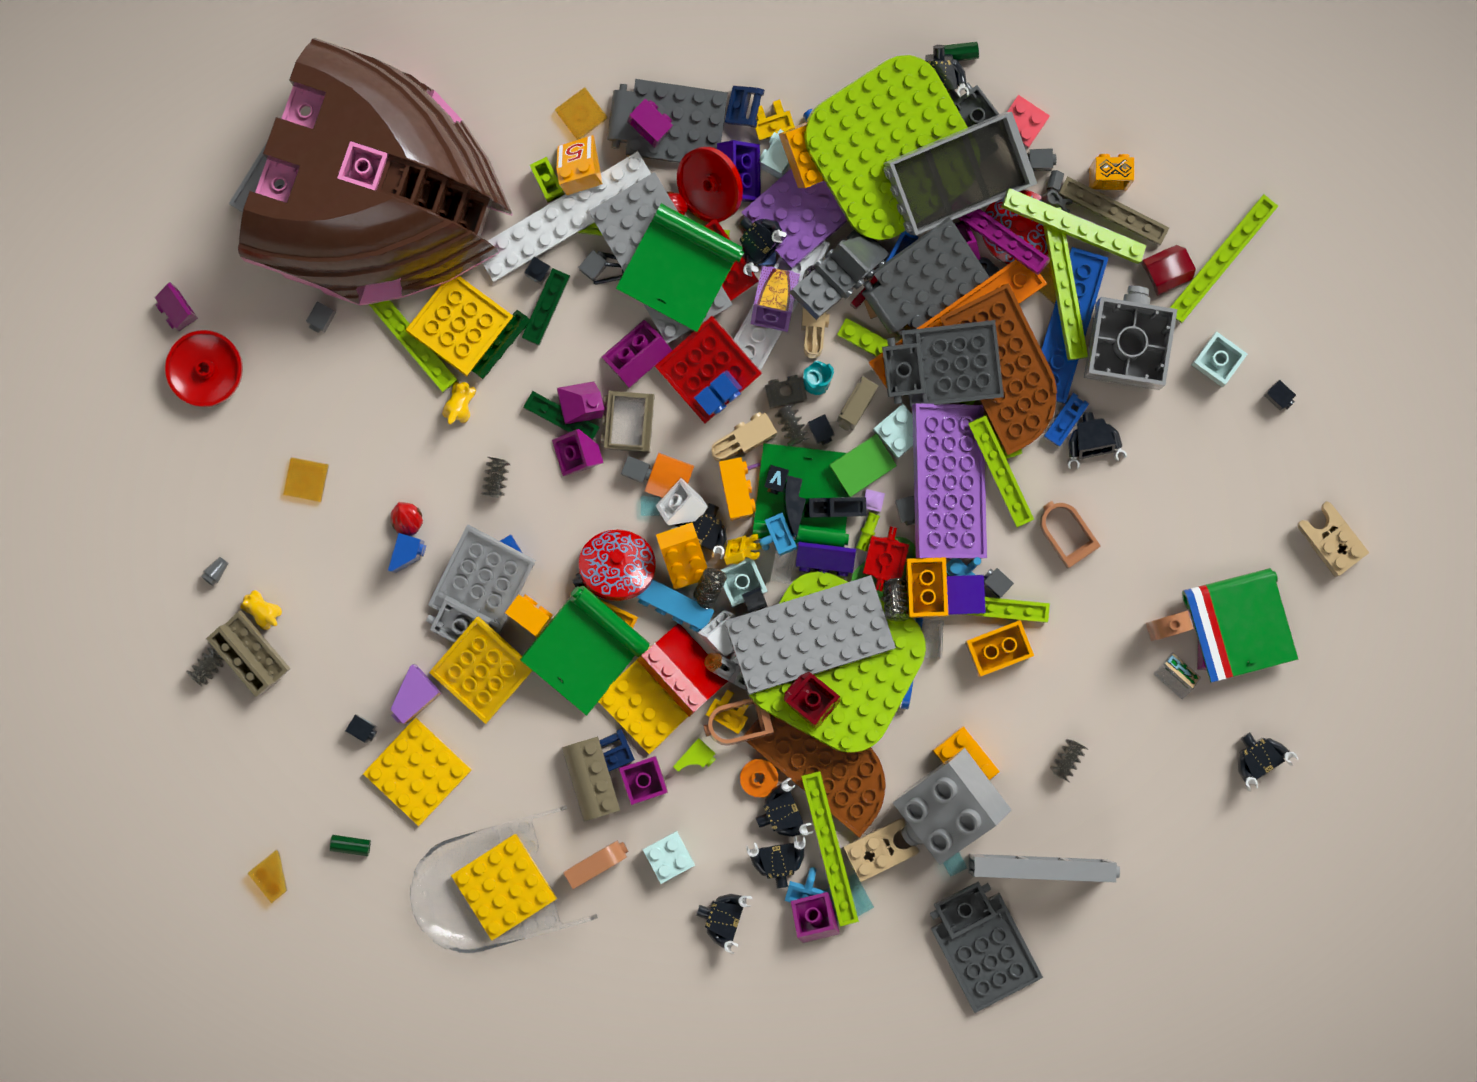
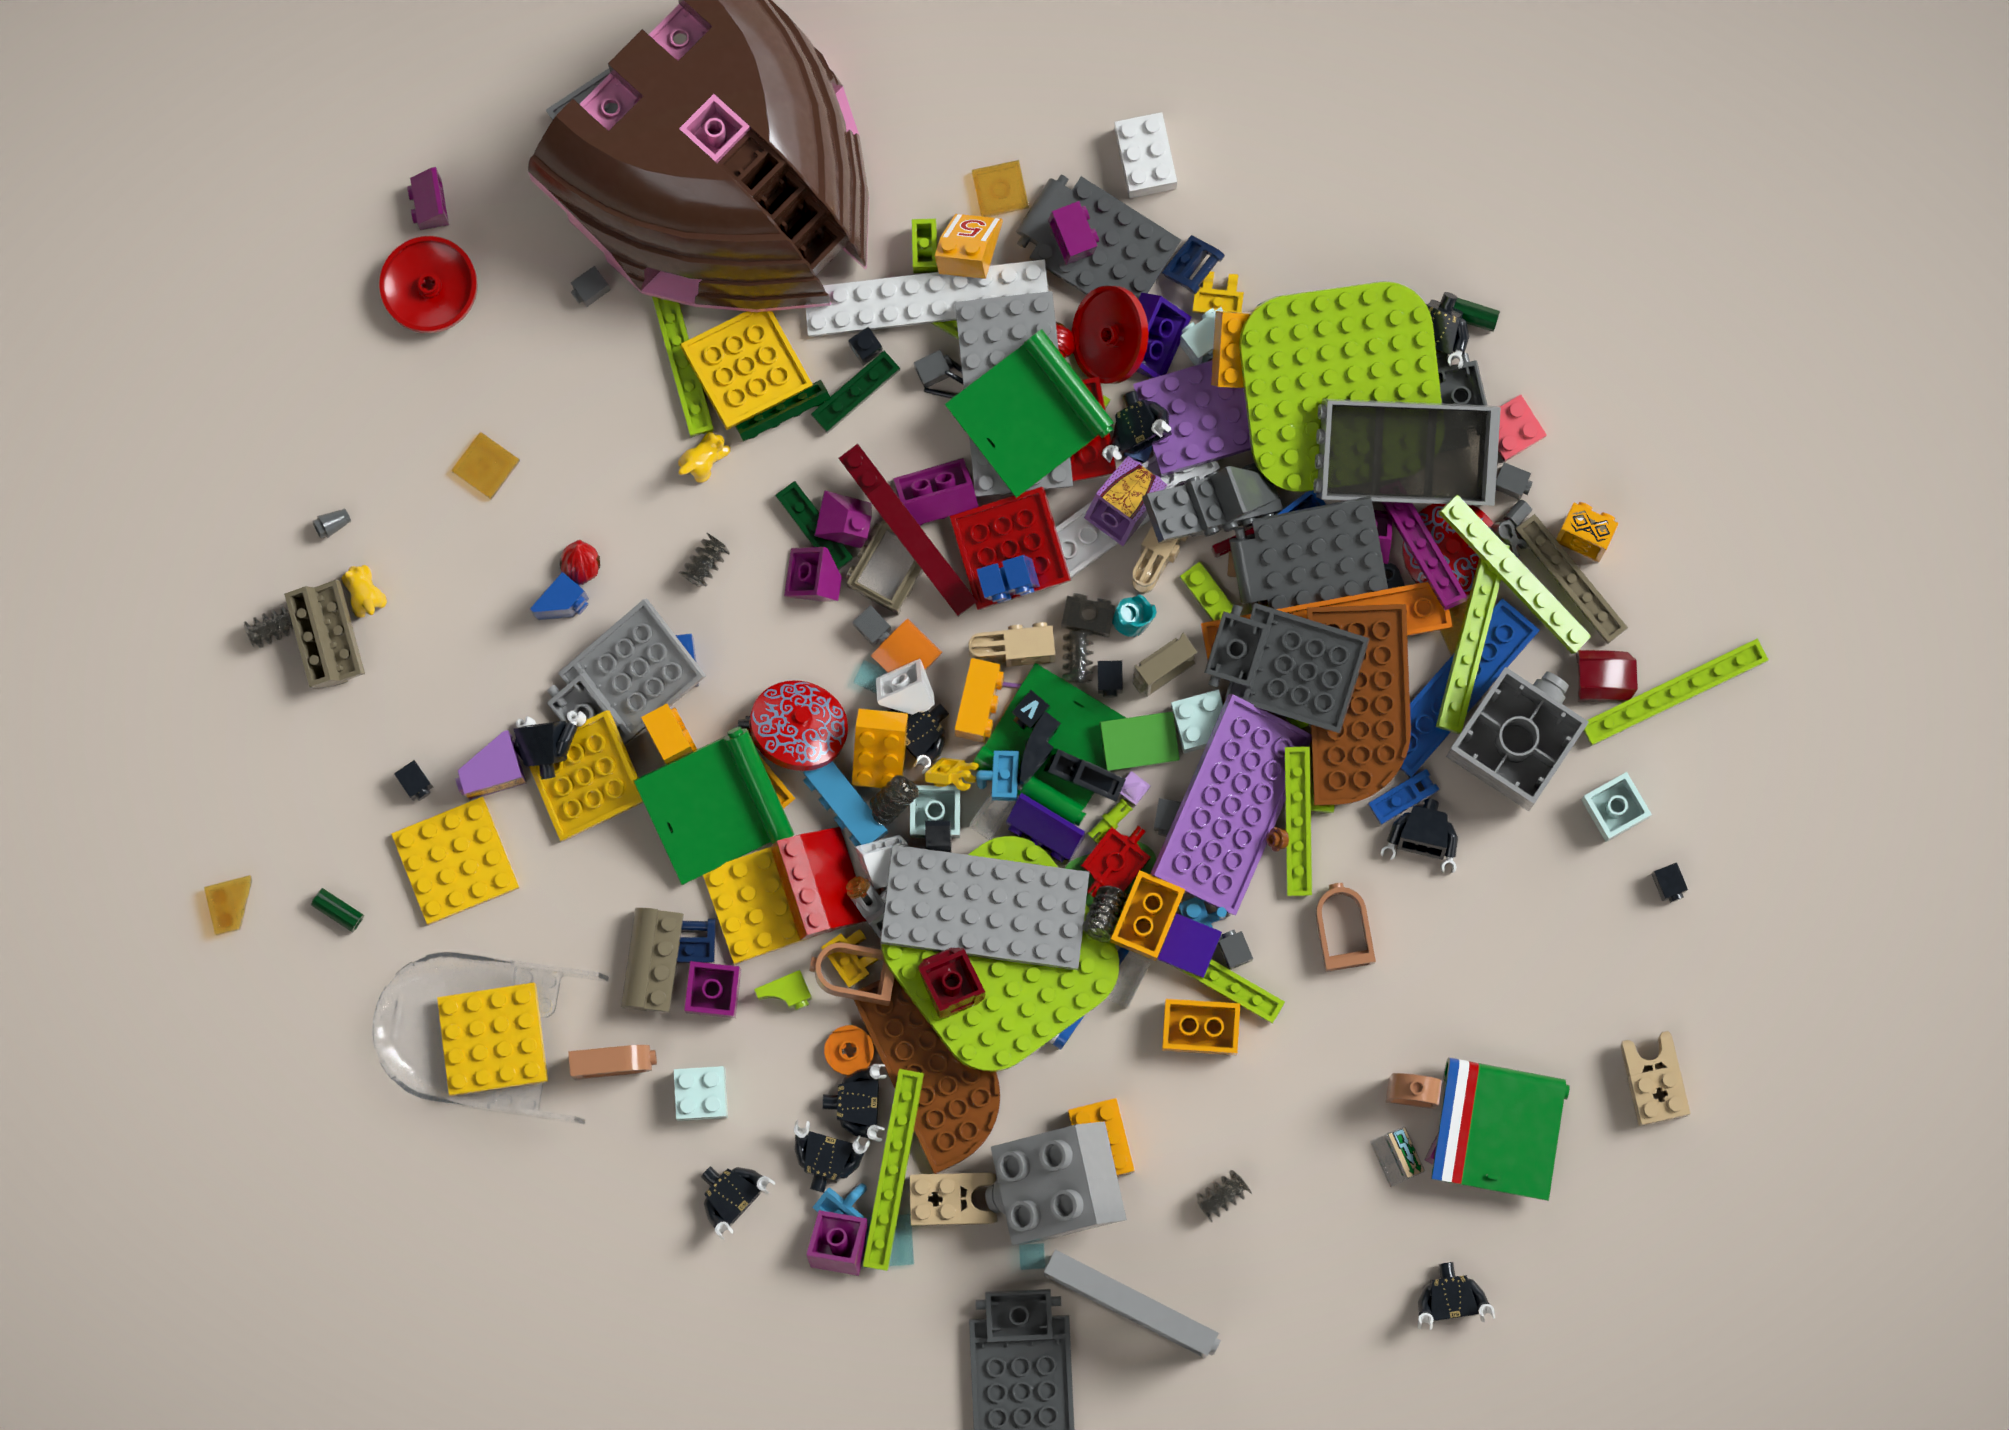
camera: 30 degrees right, 5 degrees down
none -> black torso [514,710,586,779]
none -> dark red slope [838,443,978,617]
none -> white brick [1114,112,1177,198]
none -> dark orange plate [1266,827,1289,852]

